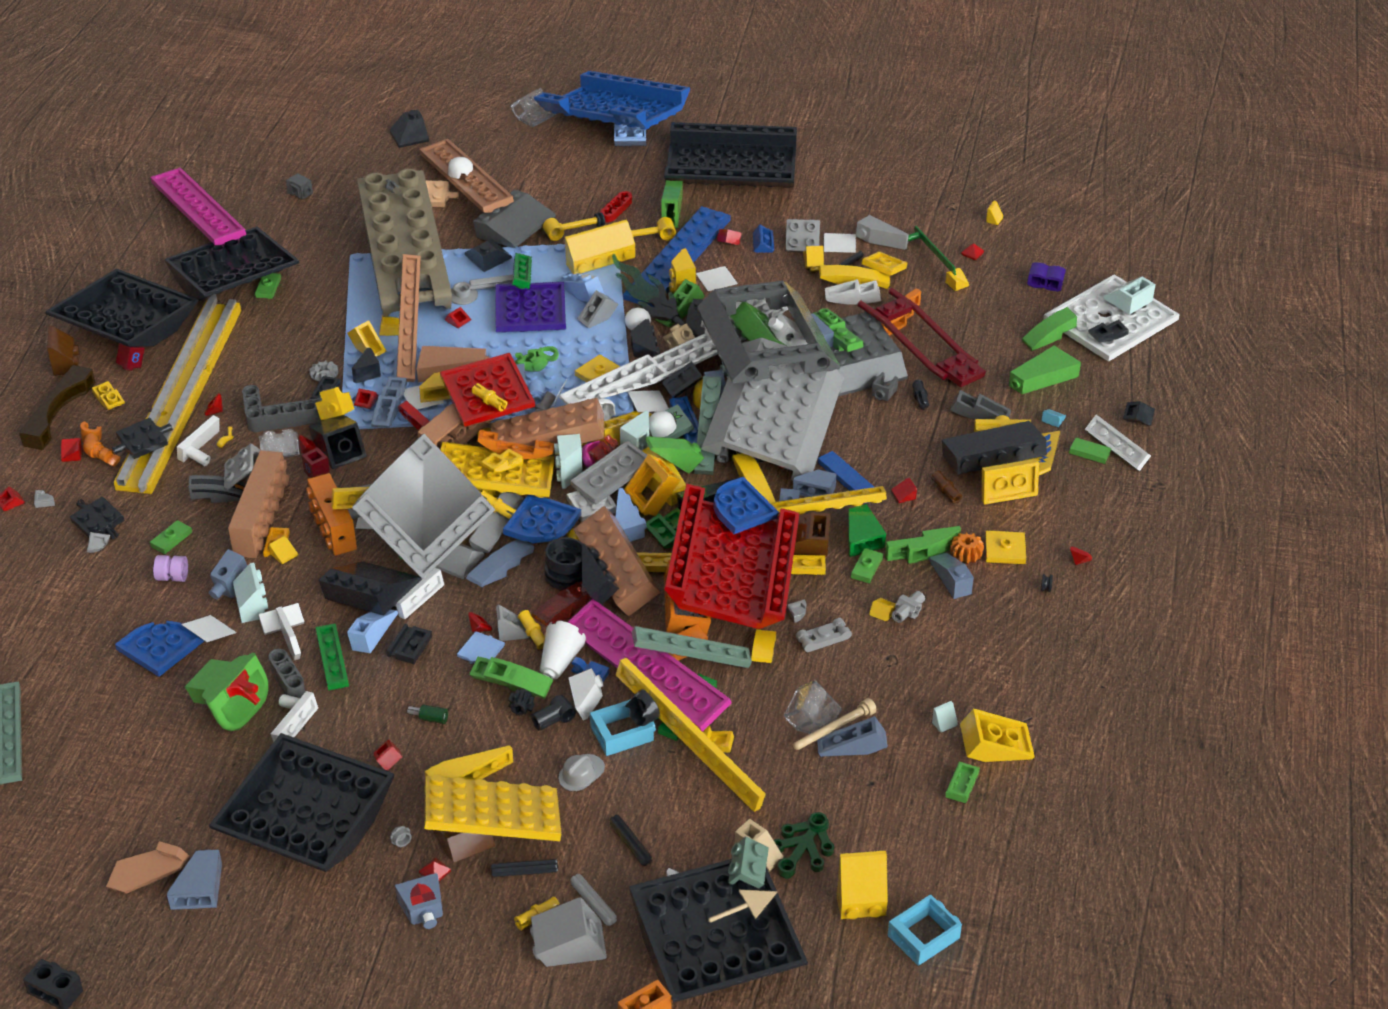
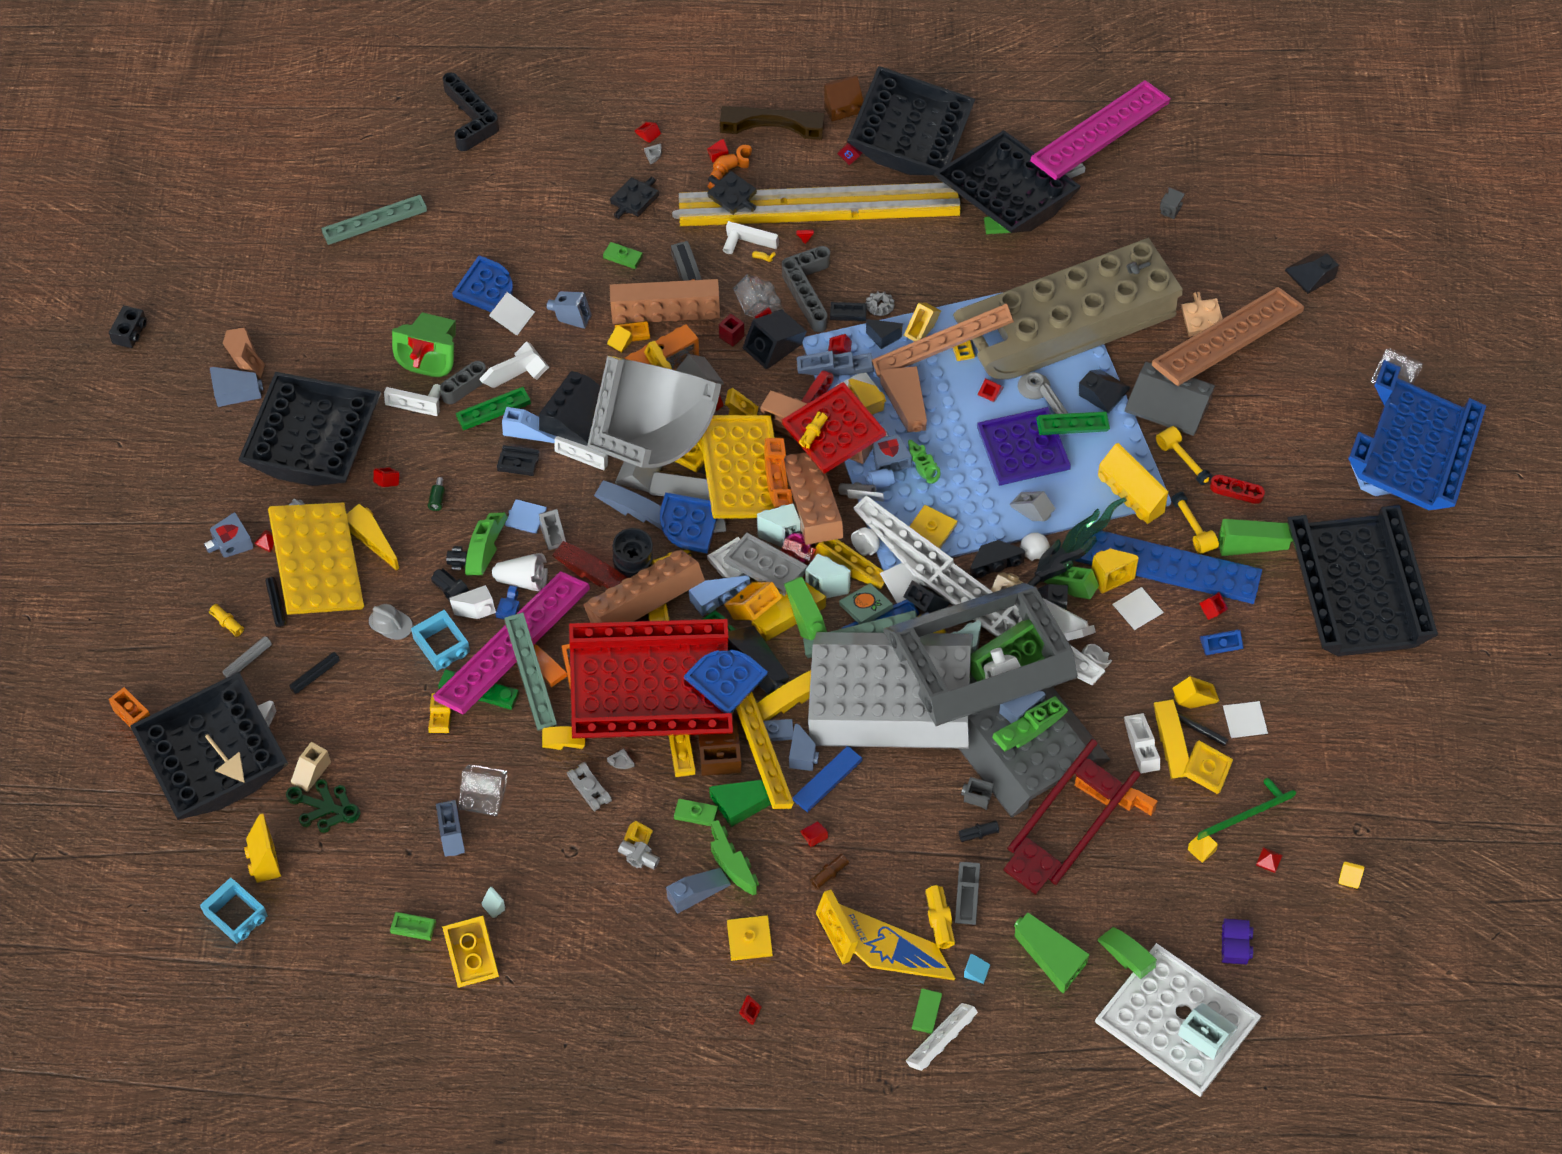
camera: 80 degrees right, 15 degrees up
light grey tile [87,532,110,553] -> none
yellow slope [92,381,125,410] -> none
lavender wheel [153,555,188,582] -> none
light grey bracket [224,443,260,490] -> none
light aqua slope [233,562,268,623] -> none
yellow brick [315,387,355,420] -> none
white hair [448,157,473,179] -> none
red slope [468,612,492,632] -> none
yellow slope [481,449,523,472] -> none
yellow pin [481,490,516,520] -> none
yellow pin [517,610,545,650] -> none
light grey slope [530,897,607,967] -> none
light blue slope [556,272,604,302] -> none
black slope [582,544,619,605] -> none
yellow plate [616,658,766,812] -> none
black hair [625,689,660,726] -> none
white hair [649,411,676,438] -> none
sand green bracket [728,836,769,889] -> none
light grey bracket [786,219,820,252] -> none
tan piece [793,698,877,750] -> none
light grey slope [856,215,909,250] -> none
black brick [942,421,1047,474] -> none
orange gear [950,532,984,564] -> none
black bush [1041,574,1053,593] -> none
black slope [1088,319,1129,342] -> none
black panel [1123,401,1155,426] -> none

